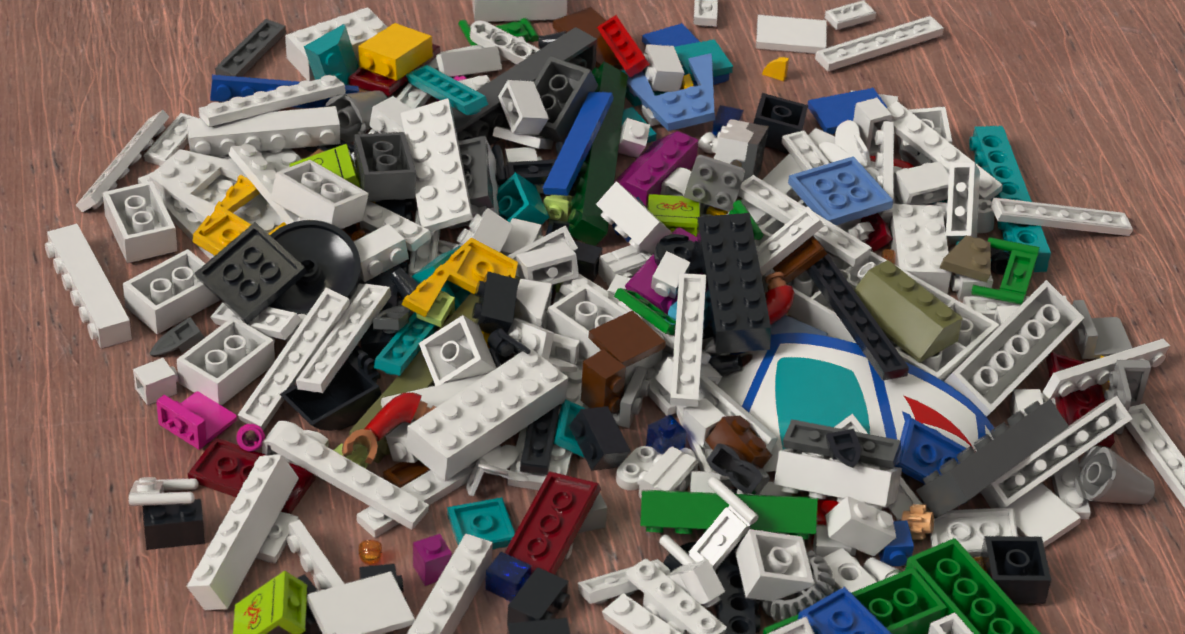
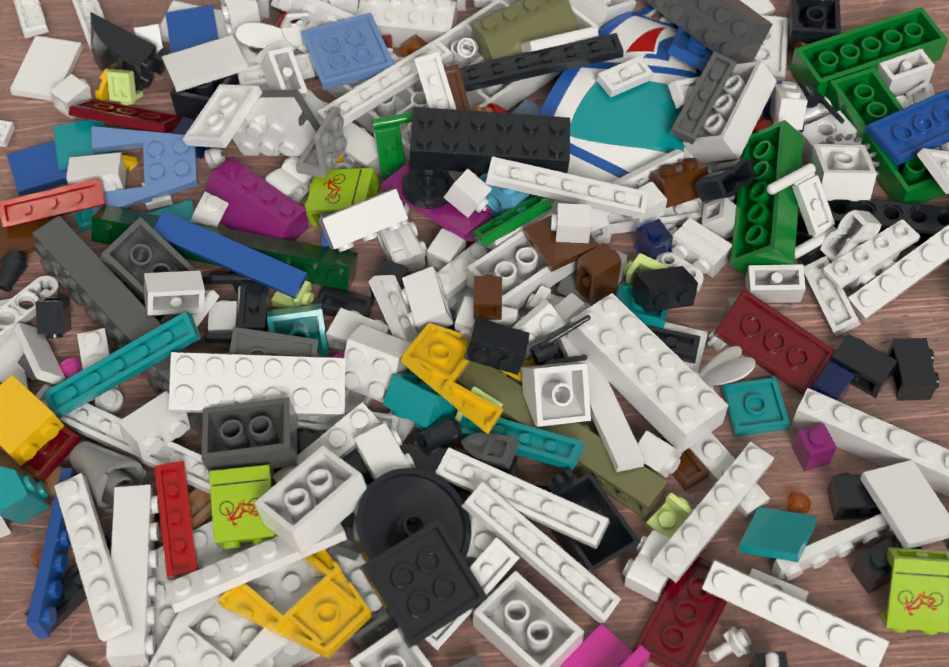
camera: 80 degrees left, 15 degrees up
dark pink cone [236,424,265,451] -> none
red piece [342,392,436,464] -> none
black plate [826,429,861,468] -> none
none -> black brick [35,297,72,338]
none -> white brick [49,74,92,119]
none -> dark red tile [69,98,183,133]
none -> black piece [90,12,170,91]
none -> yellowish green bracket [107,69,143,105]
none -> brick [134,24,164,54]
none -> red plate [154,461,198,581]
none -> white tile [162,35,248,92]
none -> white tile [183,84,262,148]
none -> white brick [261,47,308,98]
none -> reddish brown brick [473,275,502,320]
none -> white tile [520,27,599,53]
none -> white brick [551,203,591,243]
none -> white plate [596,56,653,97]
none -> yellowish green bracket [624,253,668,285]
none -> white plate [709,626,752,663]
none -> teal tile [739,507,816,562]
none -> white brick [745,264,806,303]
none -> black plant [799,82,845,132]

